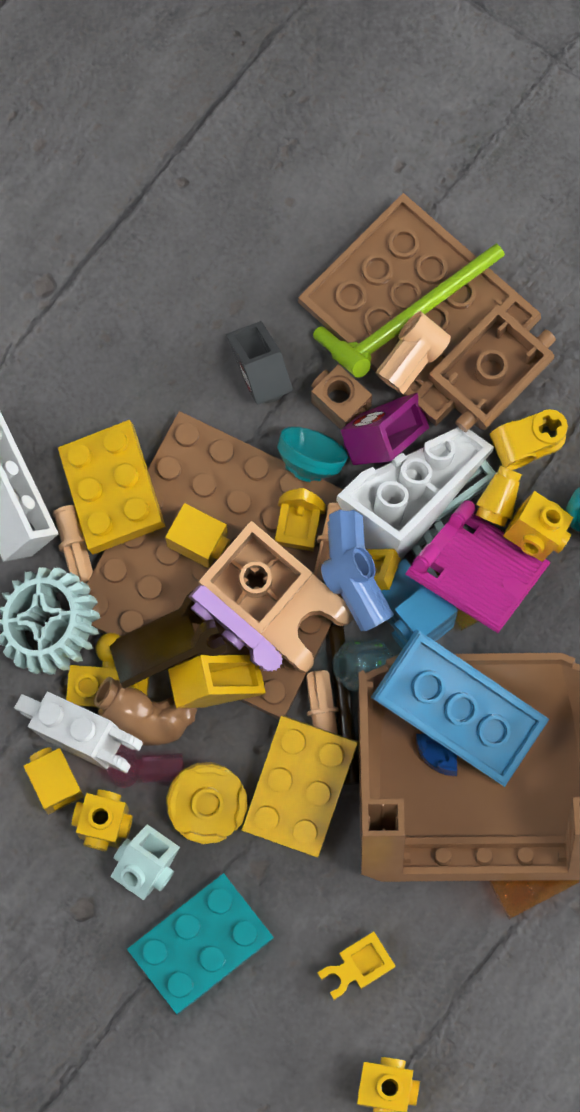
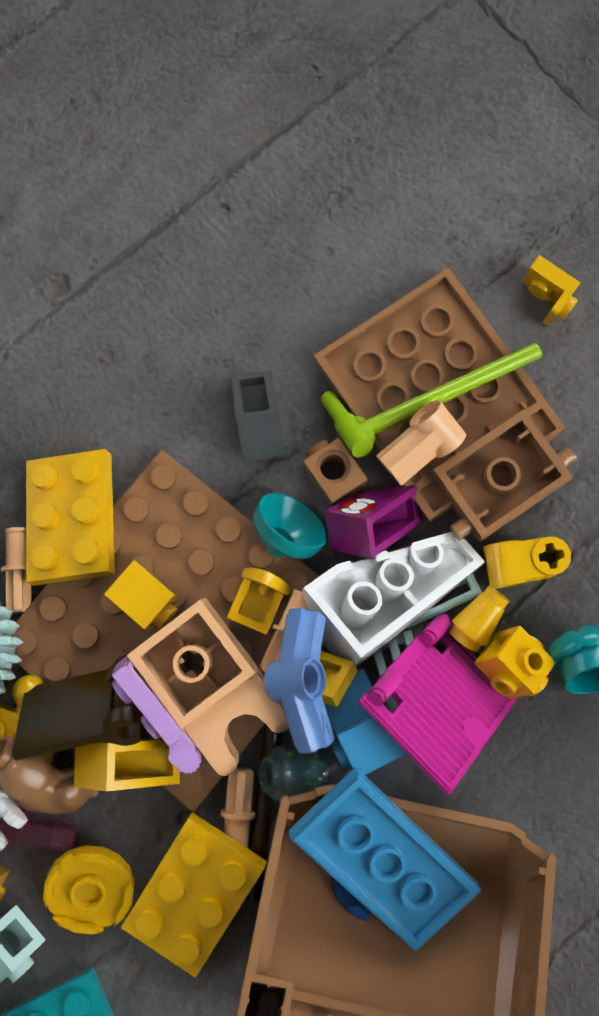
camera: 10 degrees right, 5 degrees up
none -> yellow bracket [522,255,581,327]

